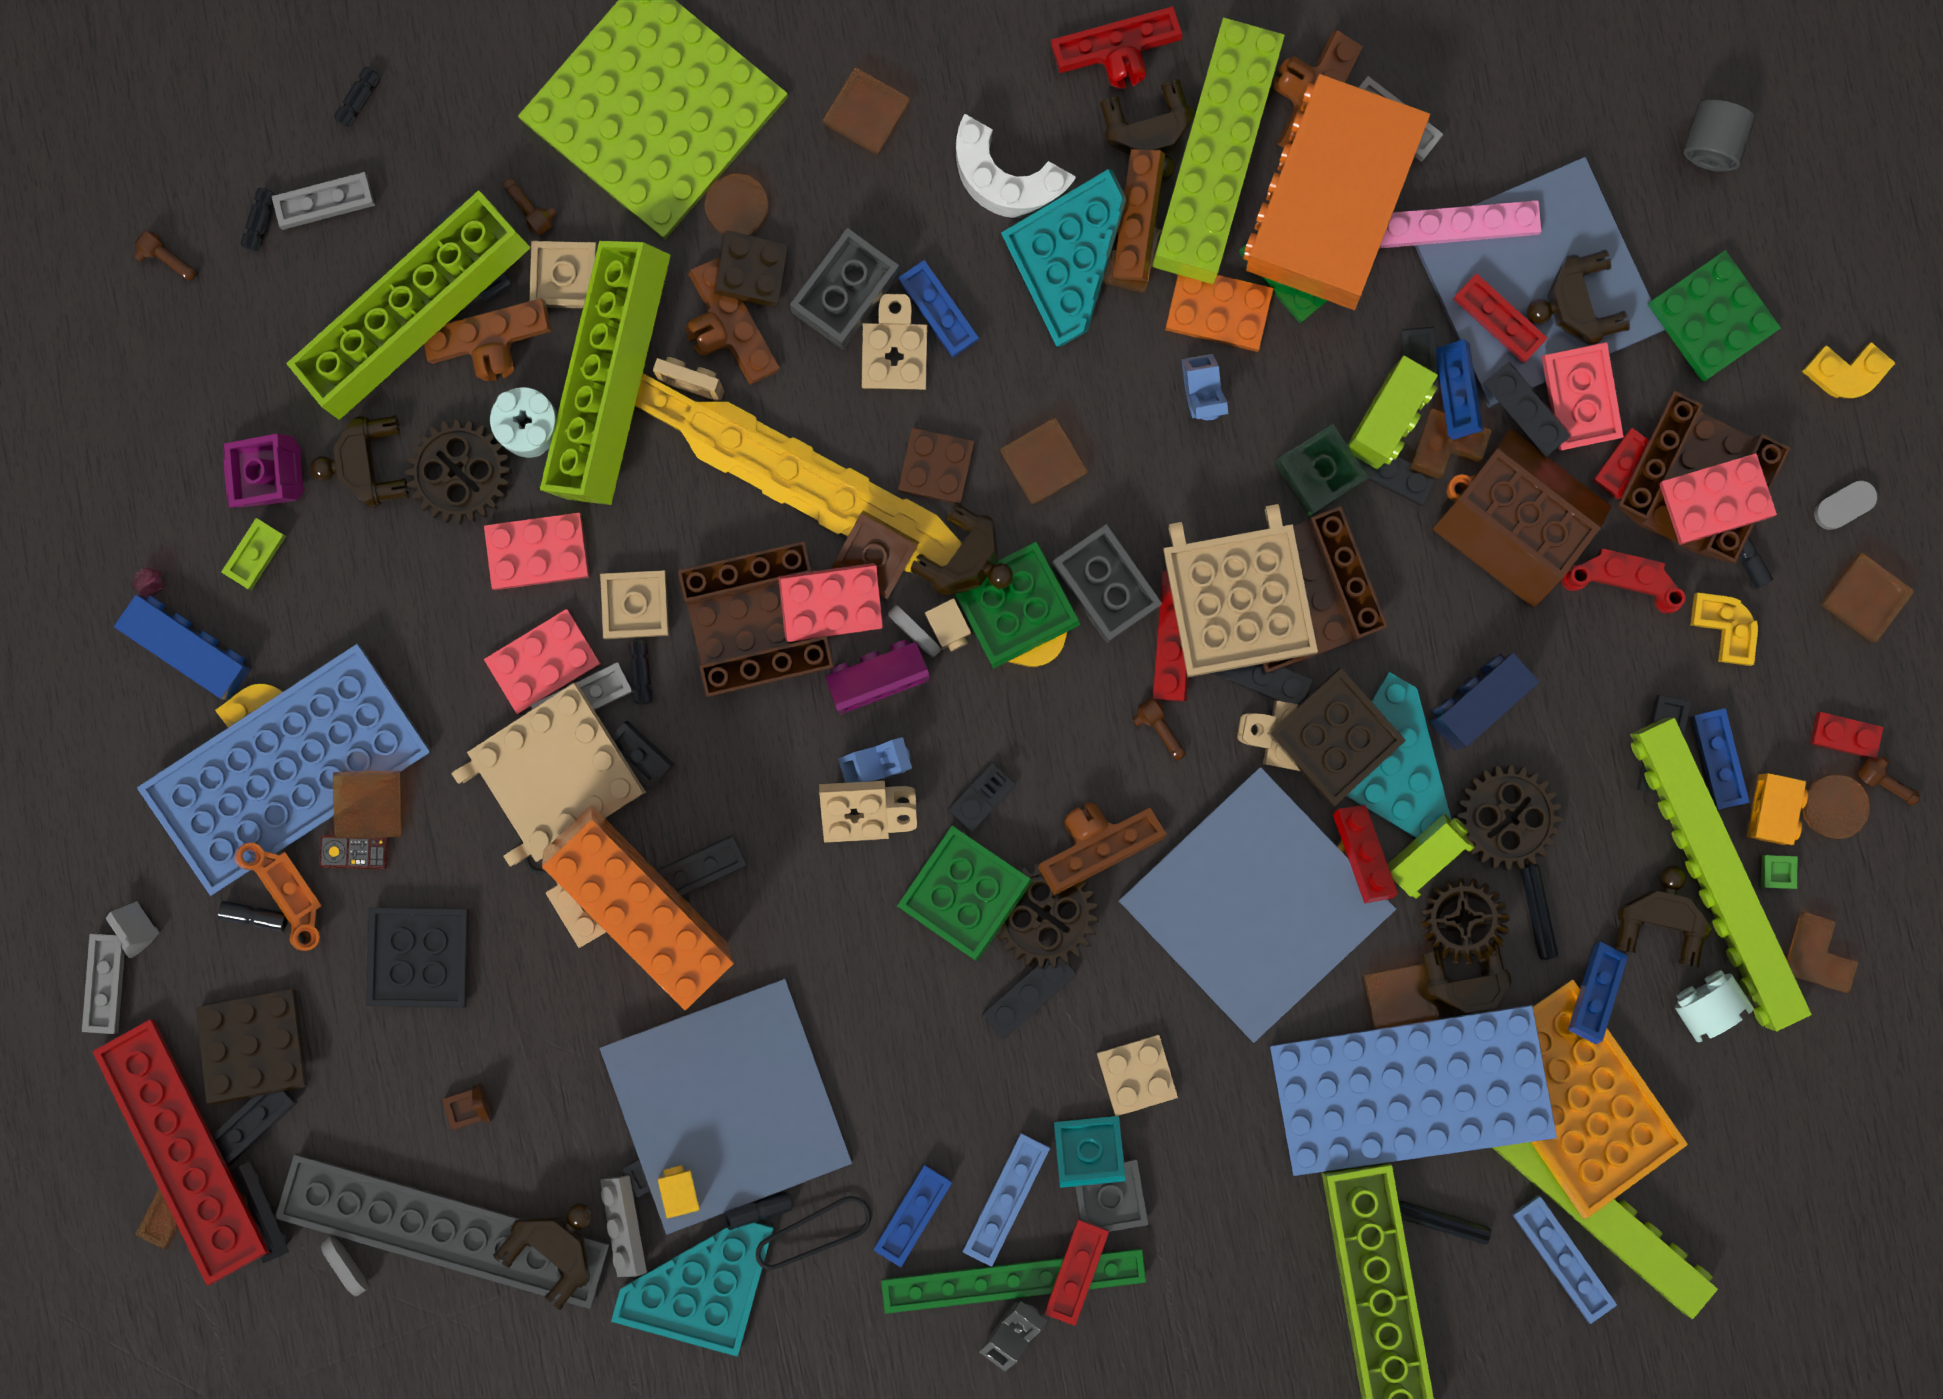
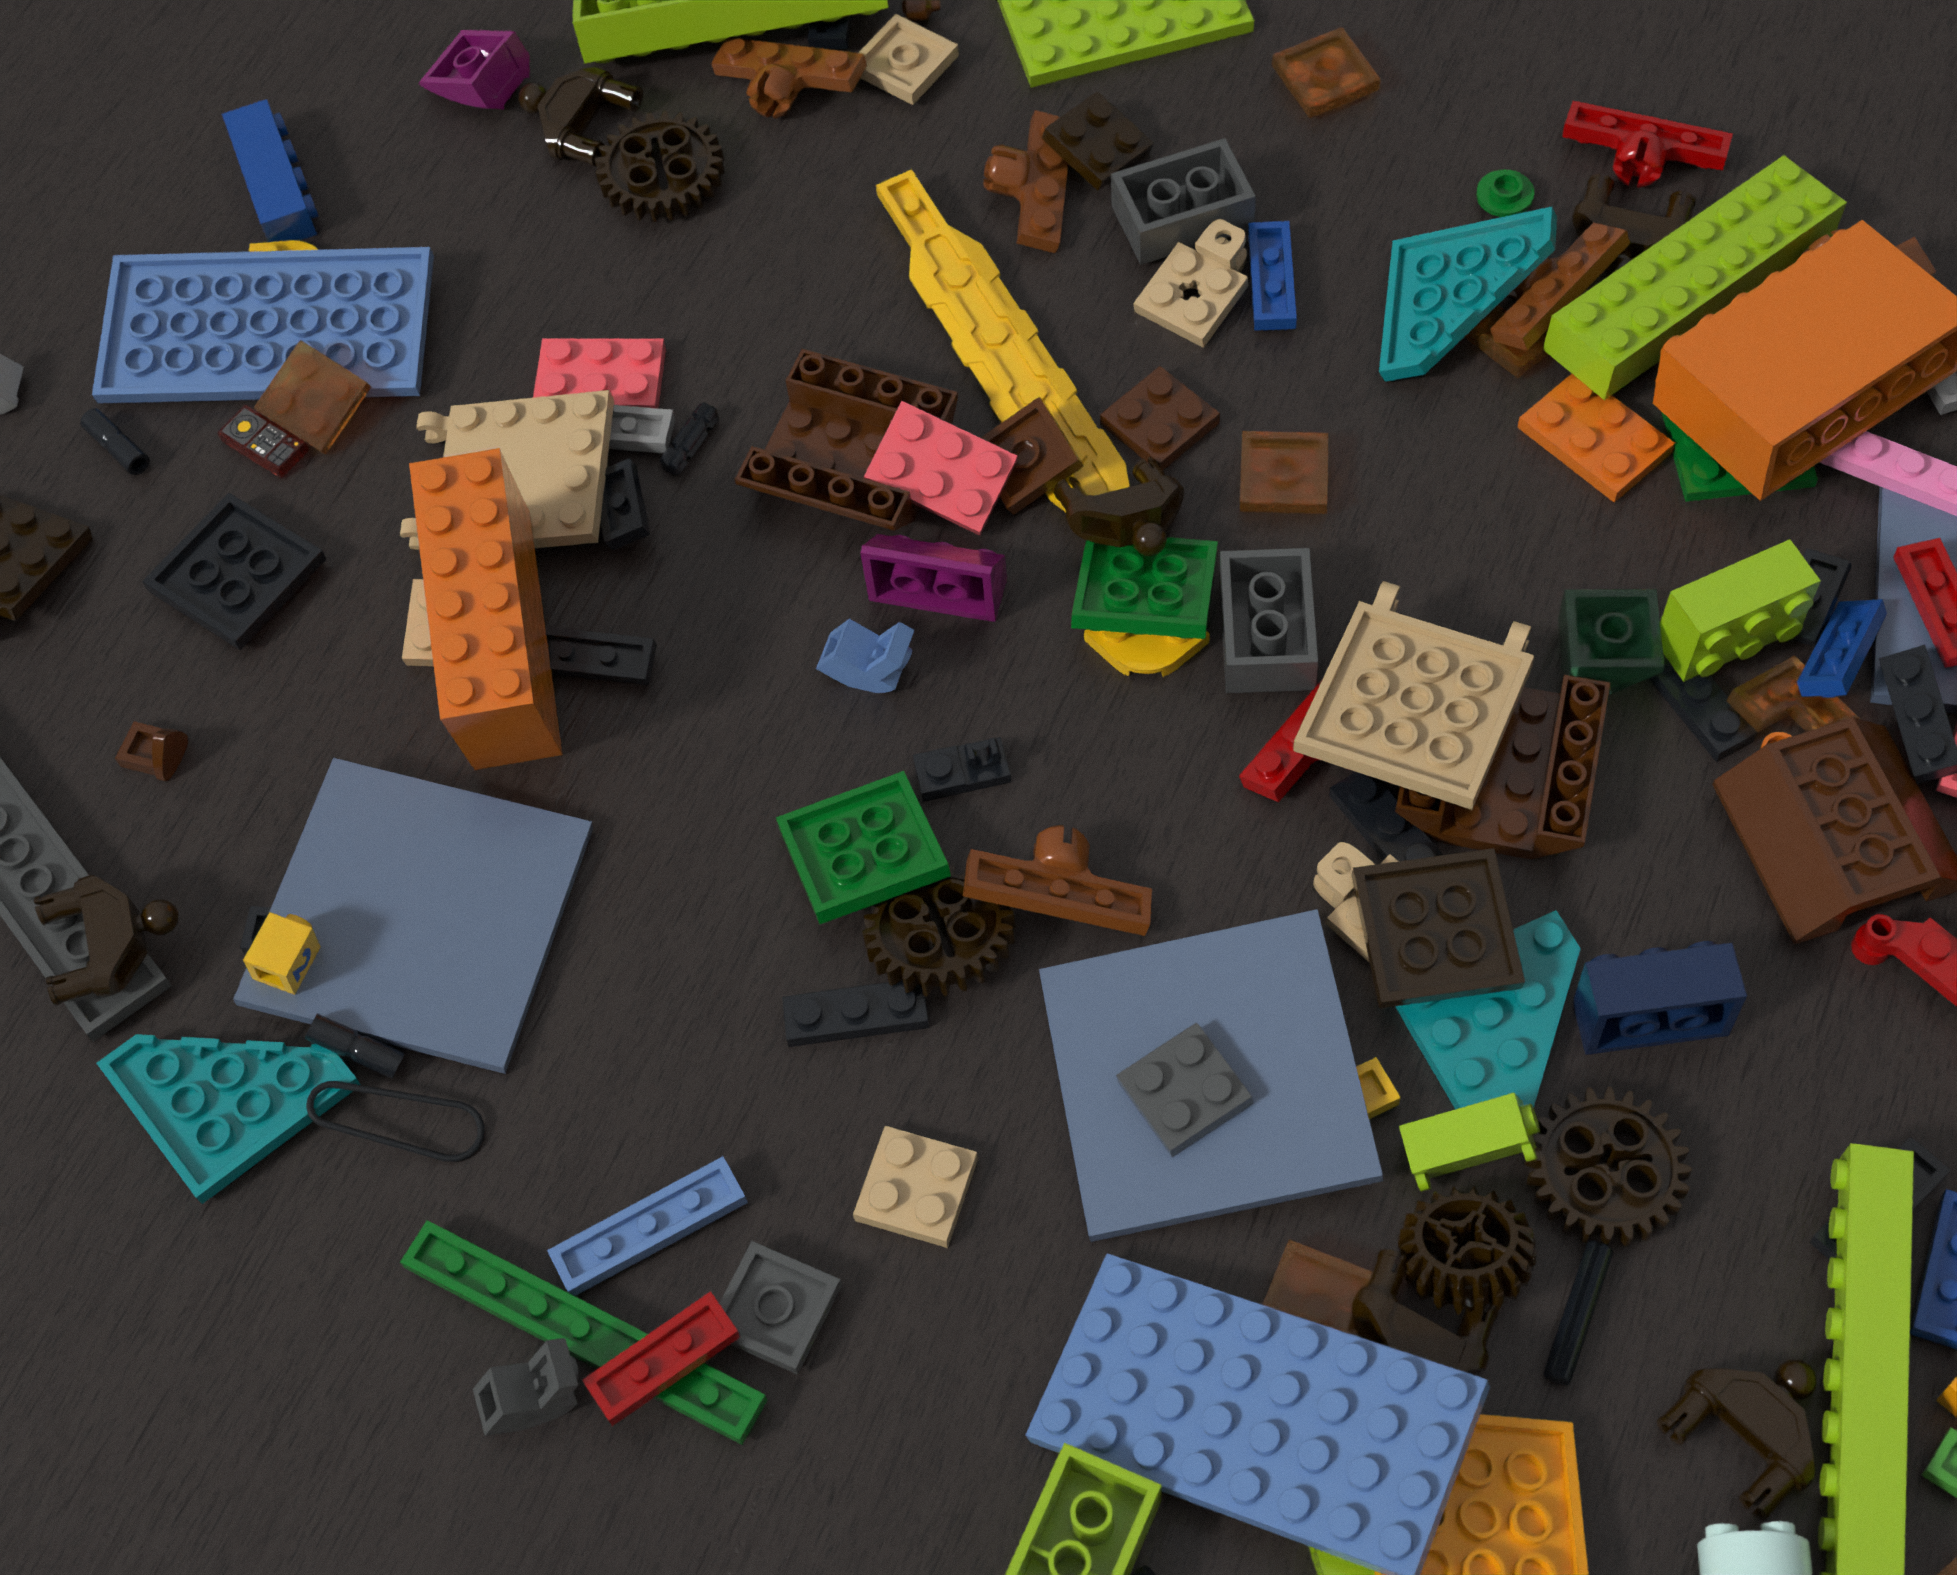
camera: 45 degrees right, 25 degrees down
clear pink plate [132,568,164,597] -> none
lime plate [221,518,287,591] -> none
orange plate [234,843,321,951] -> none
coral plate [484,513,590,590] -> none
light aqua brick [490,387,558,458] -> none
lime brick [540,241,671,505] -> none
tan plate [600,570,669,639] -> none
light grey plate [600,1175,647,1277] -> none
tan plate [653,357,724,402] -> none
clear orange tile [704,173,769,235] -> none
tan plate [819,781,917,842] -> none
blue plate [873,1164,952,1267] -> none
light grey tile [888,605,942,658] -> none
tan brick [925,598,971,652] -> none
white brick [956,114,1076,218] -> none
teal plate [1054,1116,1126,1188] -> none
reddish brown piece [1132,697,1186,760] -> none
medium blue brick [1181,354,1228,420] -> none
red plate [1333,805,1398,904] -> none
blue plate [1568,941,1628,1044] -> none
none -> dark grey plate [1116,1022,1254,1157]
none -> green piece [1476,169,1534,217]

